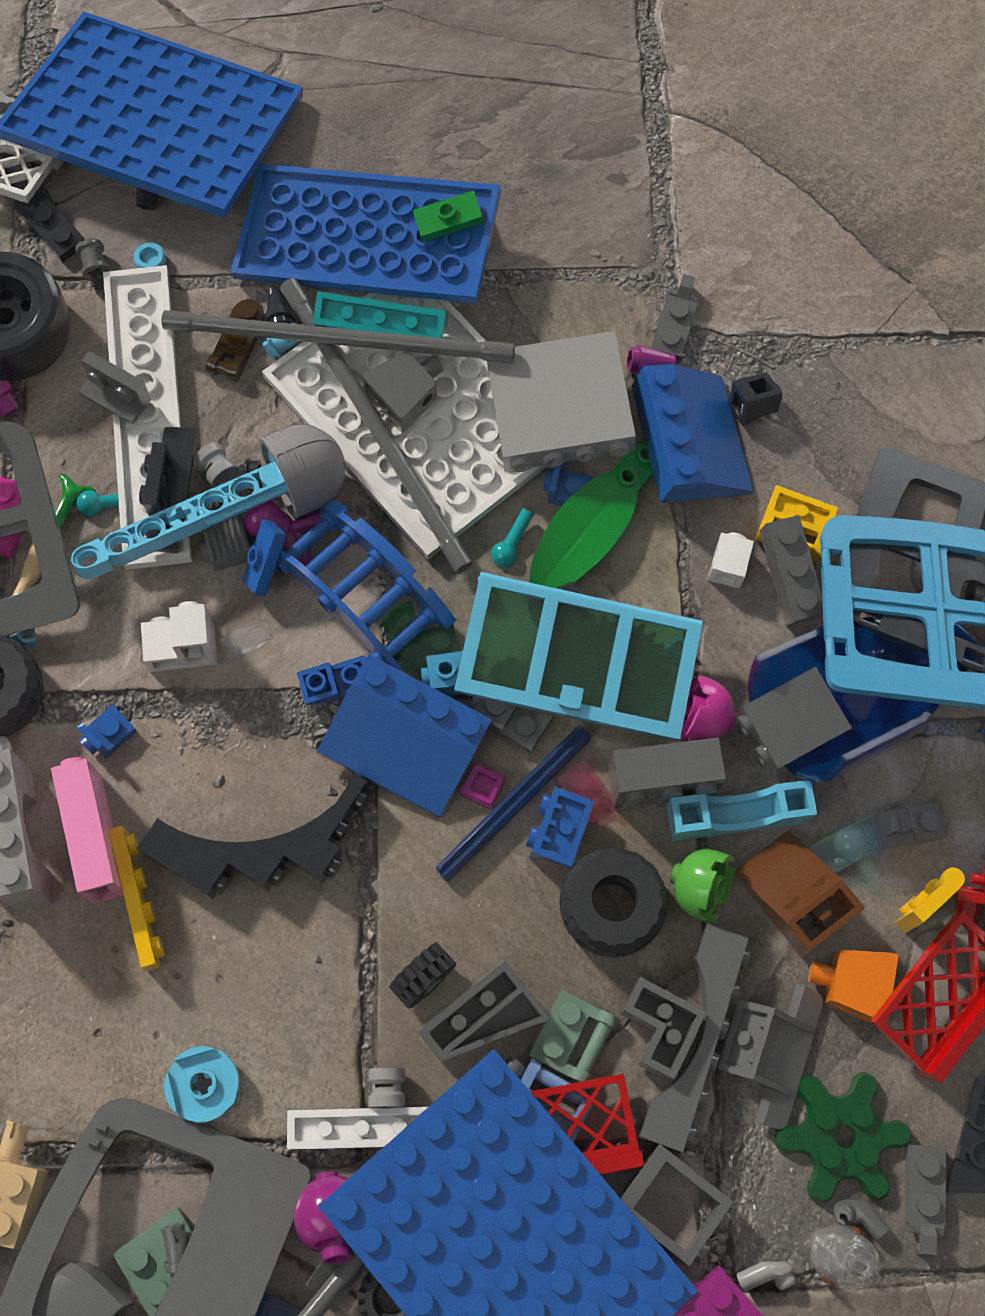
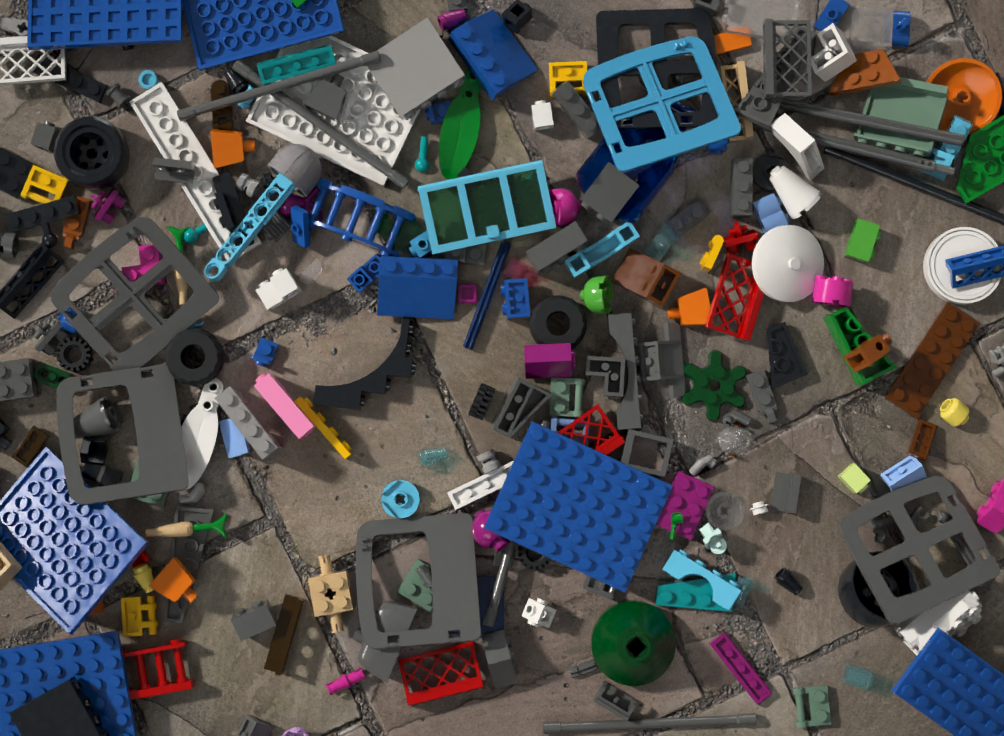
camera: 20 degrees left, 15 degrees up
none -> orange torso [210,129,256,168]
none -> clear light blue cone [418,447,448,468]
none -> magenta brick [524,343,575,379]

